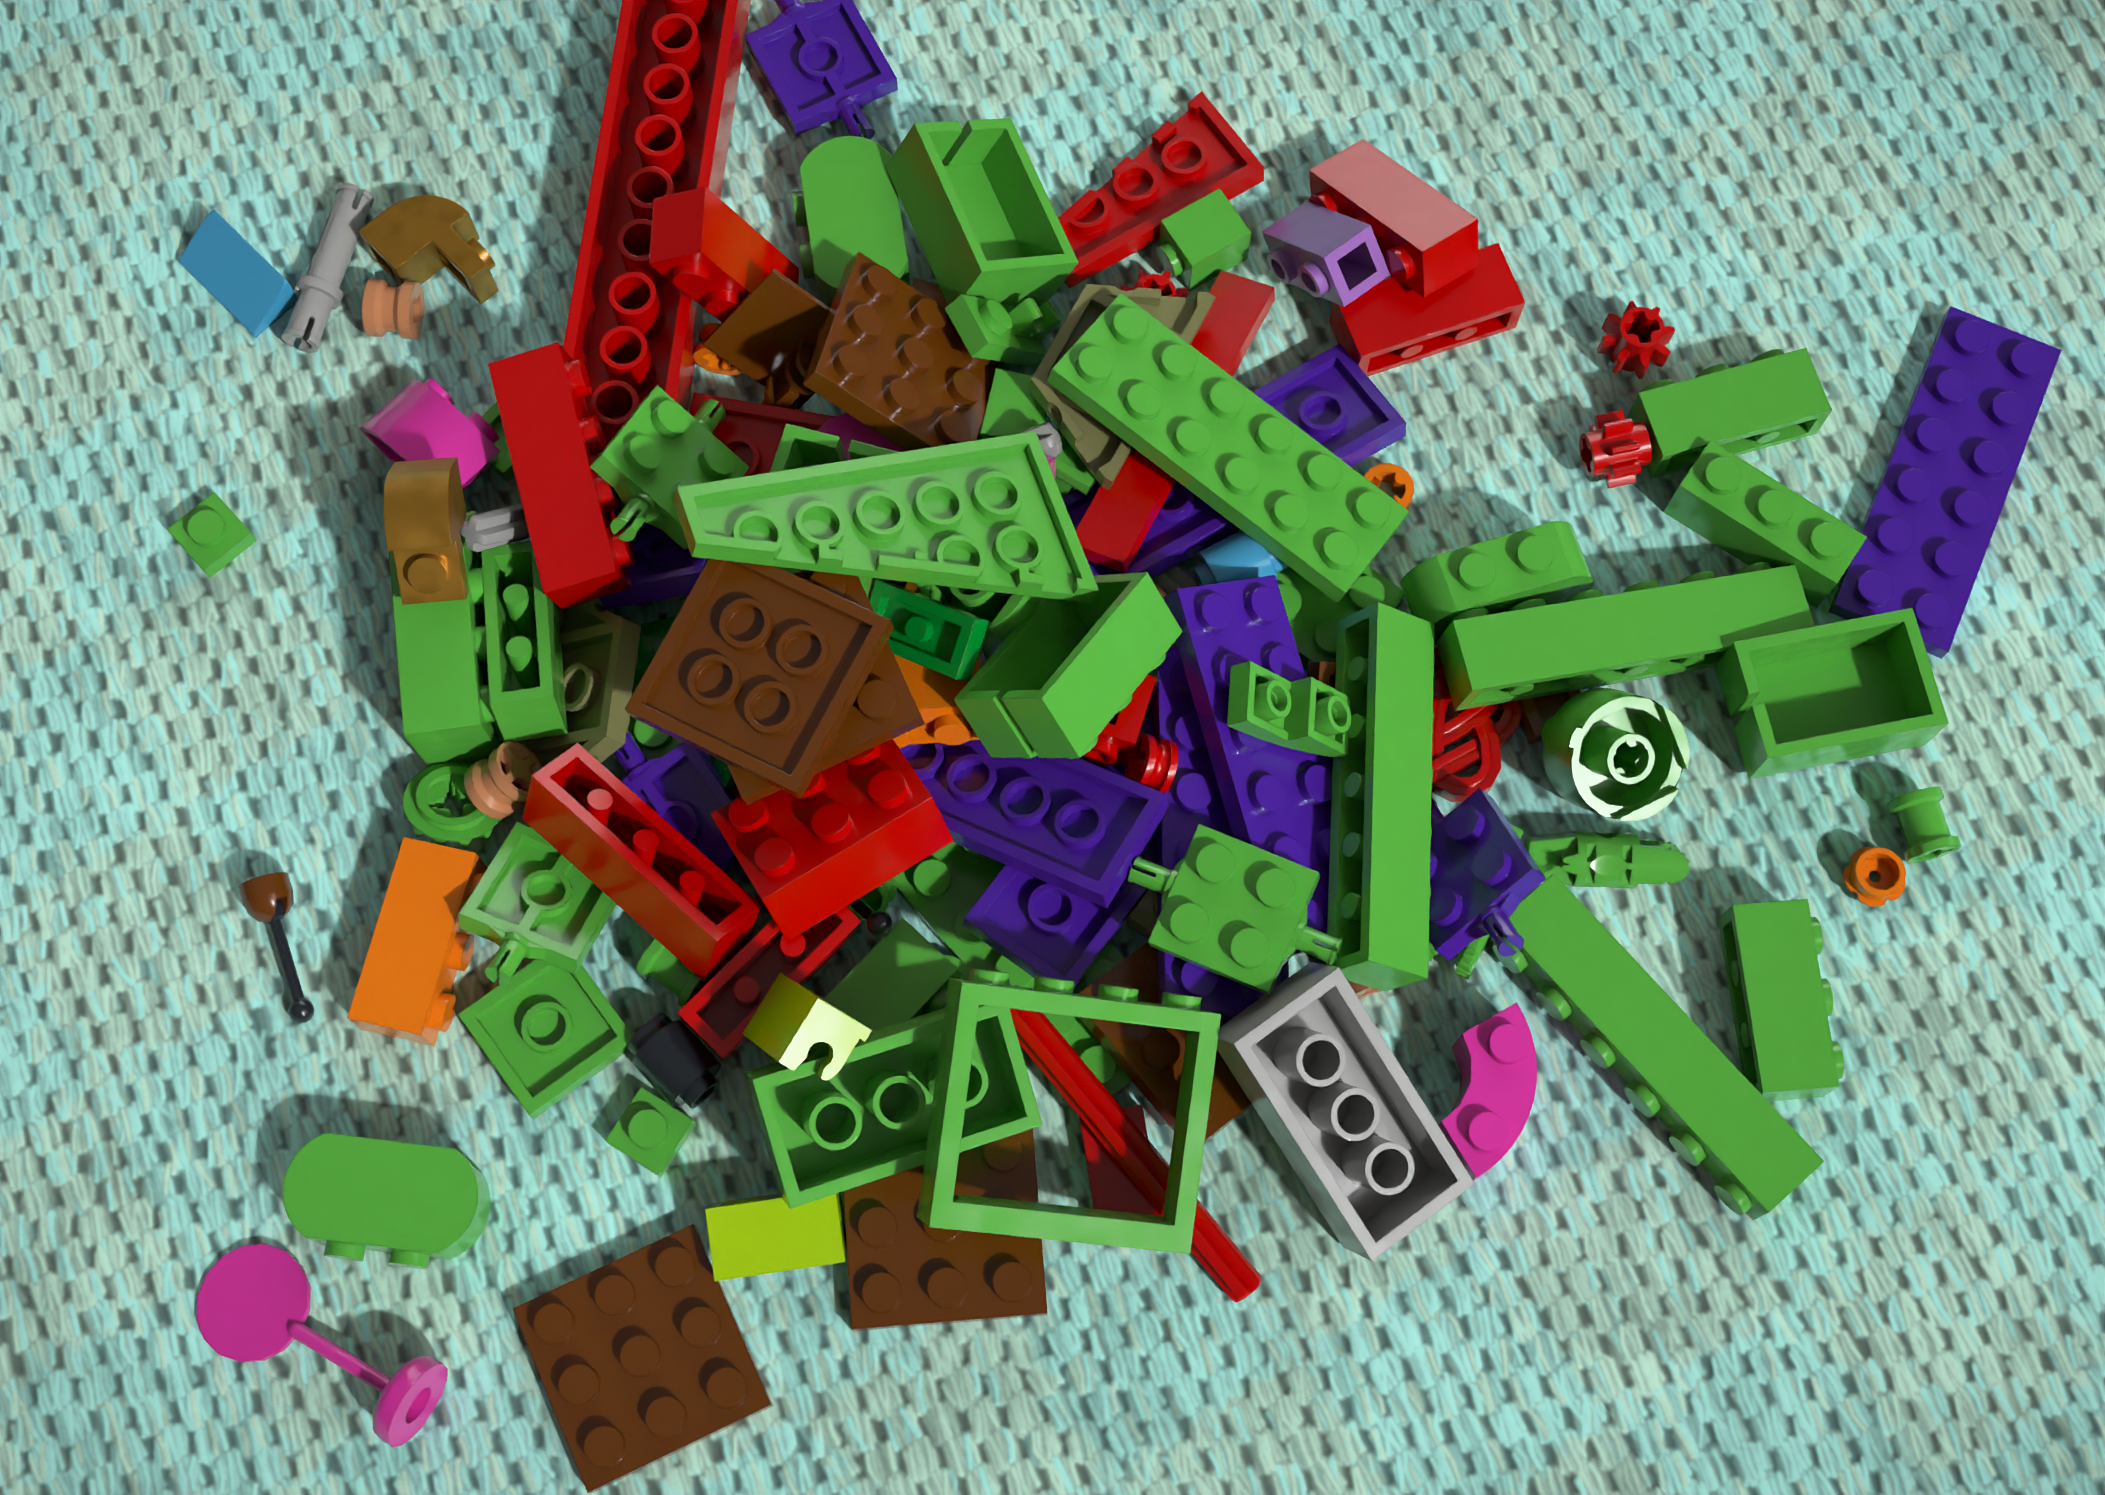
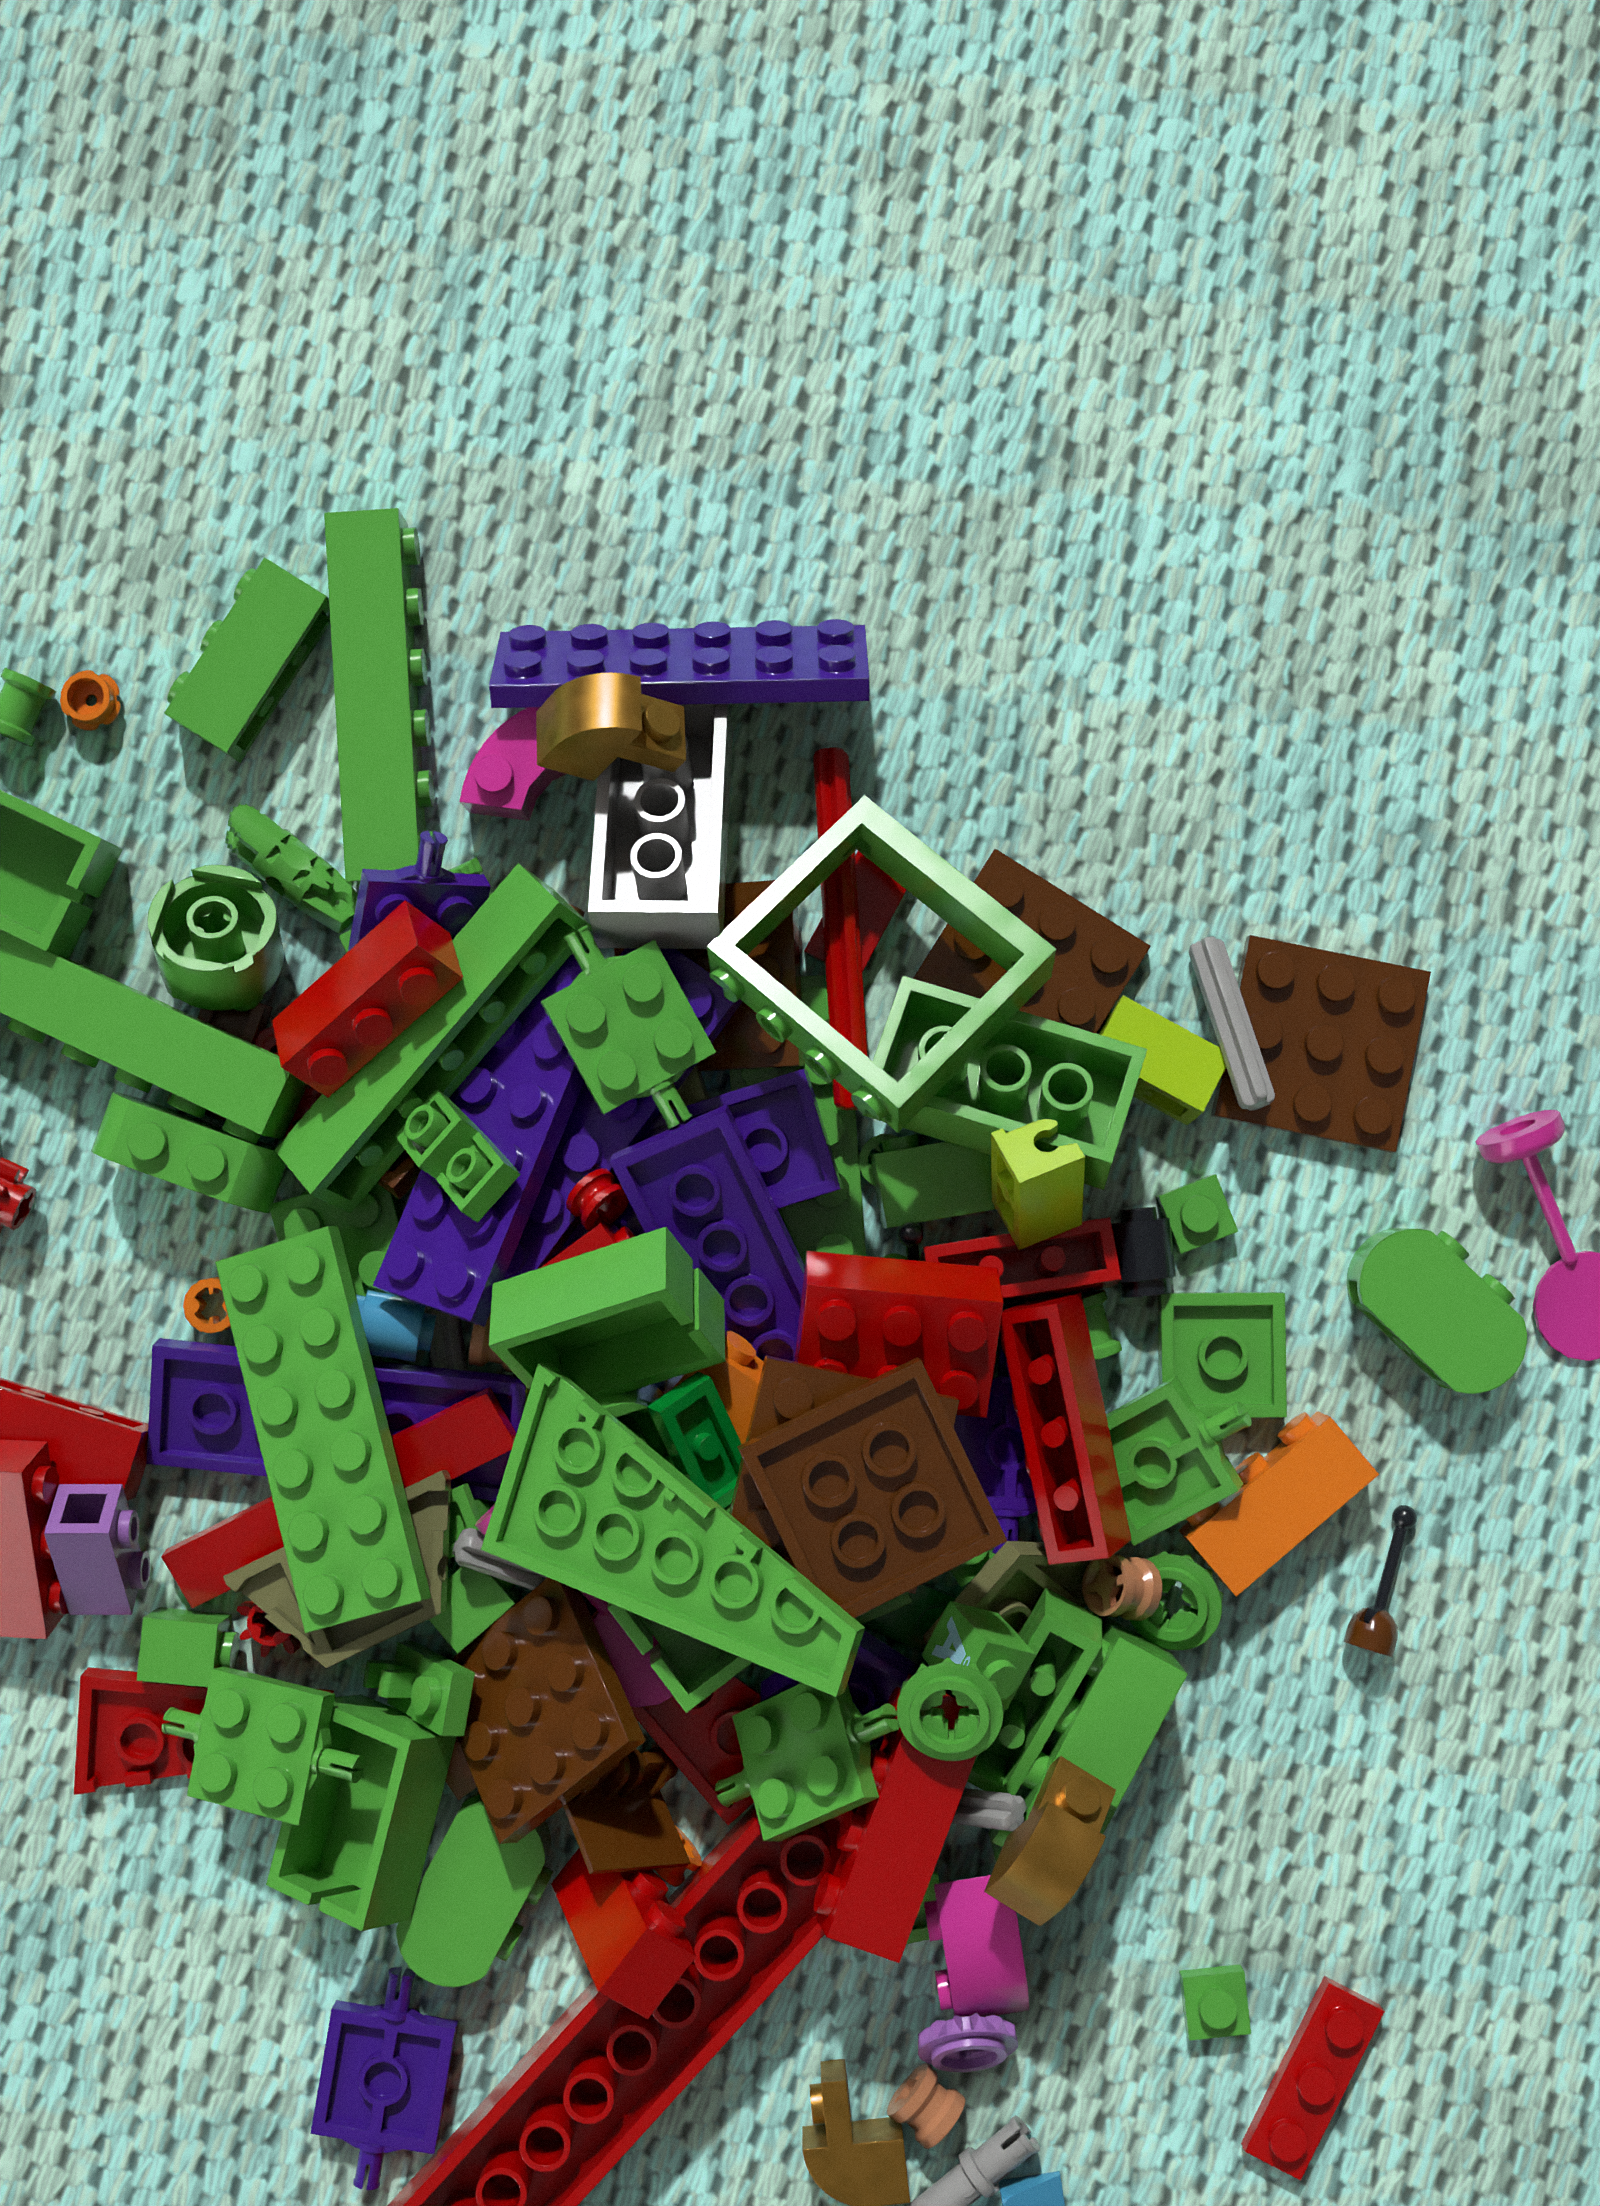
camera: 140 degrees left, 15 degrees up
none -> bright green plate [162,1666,365,1826]
none -> red brick [272,900,463,1097]
none -> dark purple plate [489,619,869,708]
none -> pearl gold brick [536,673,686,781]
none -> bright green gear [897,1657,1004,1761]
none -> medium lavender gear [918,2013,1018,2072]
none -> bright green brick [921,1601,1036,1710]
none -> light grey axle [1189,936,1275,1111]
none -> red plate [1241,1976,1385,2181]

